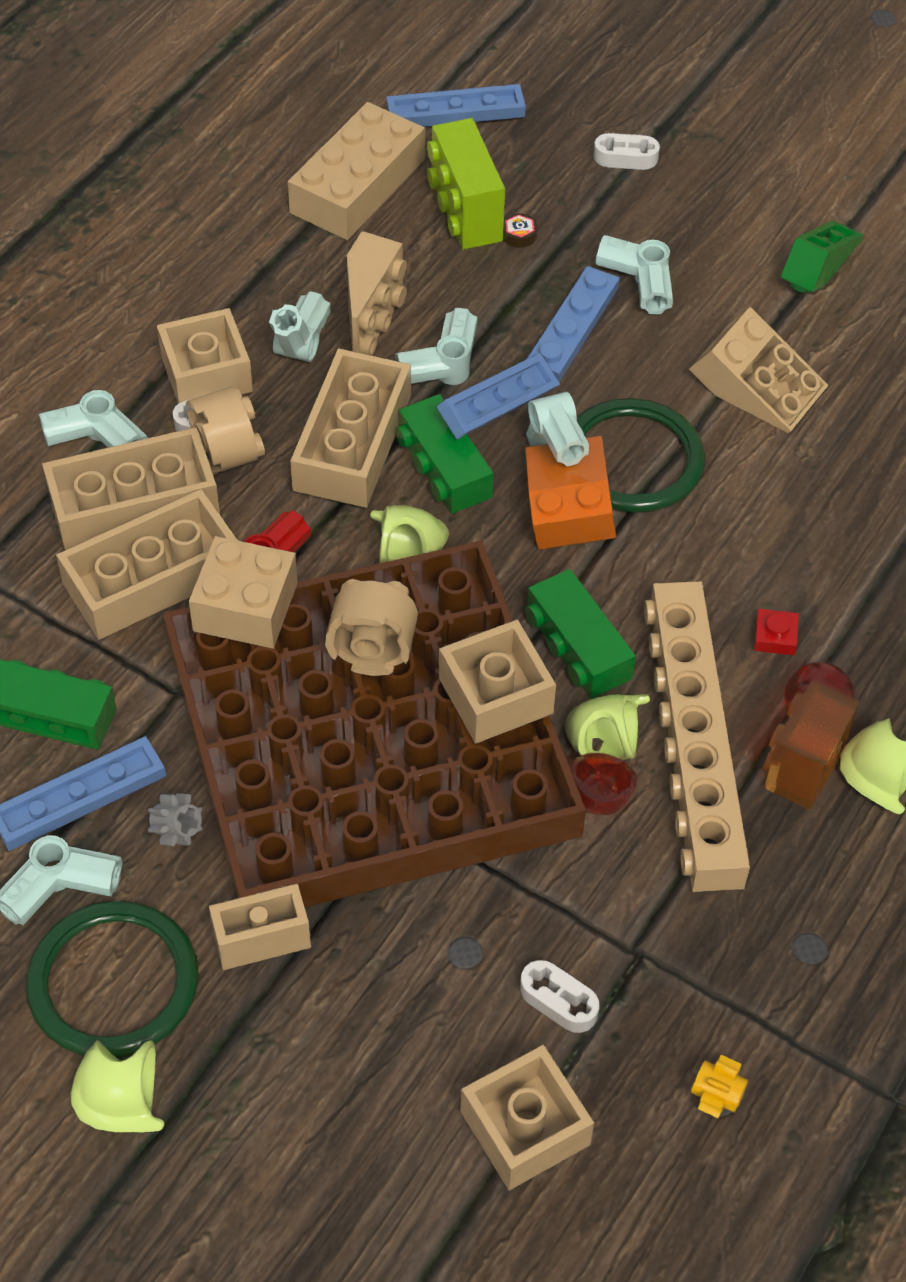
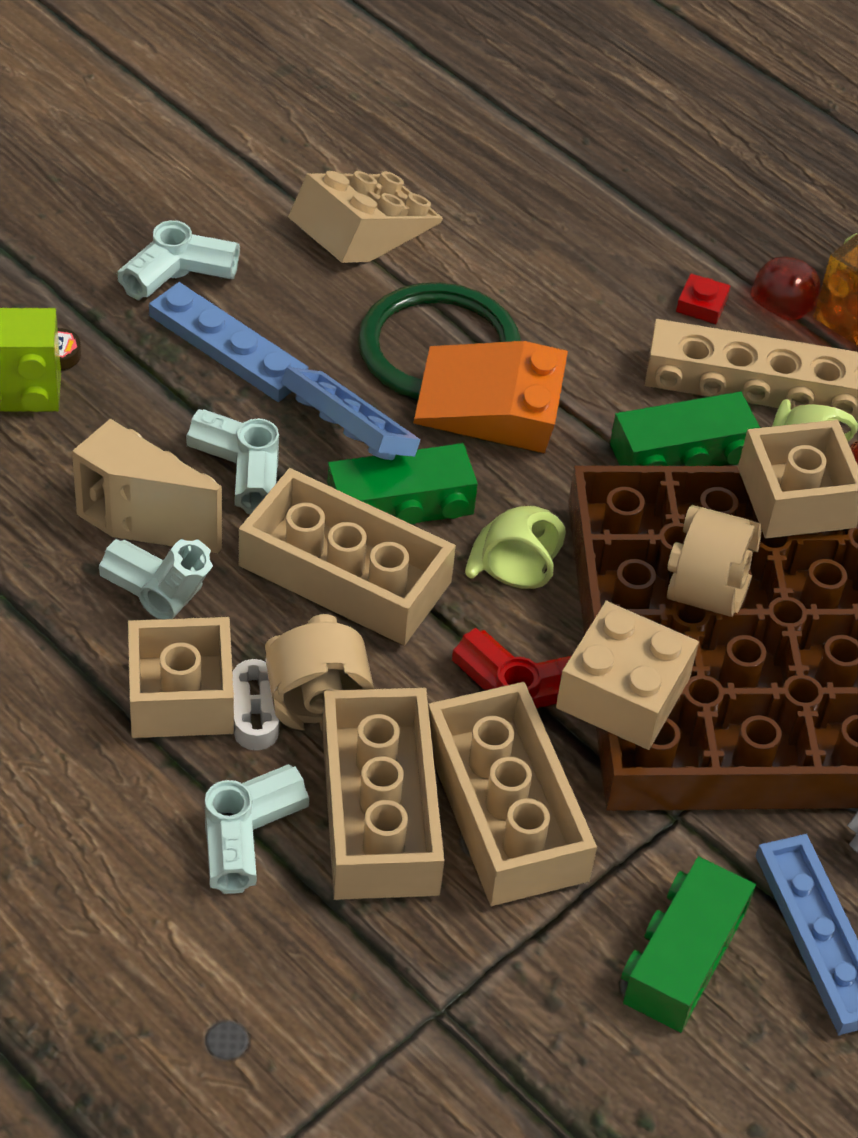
camera: 80 degrees left, 5 degrees down
light aqua piece [526,392,589,467] -> none
green slope [781,220,864,293] -> none

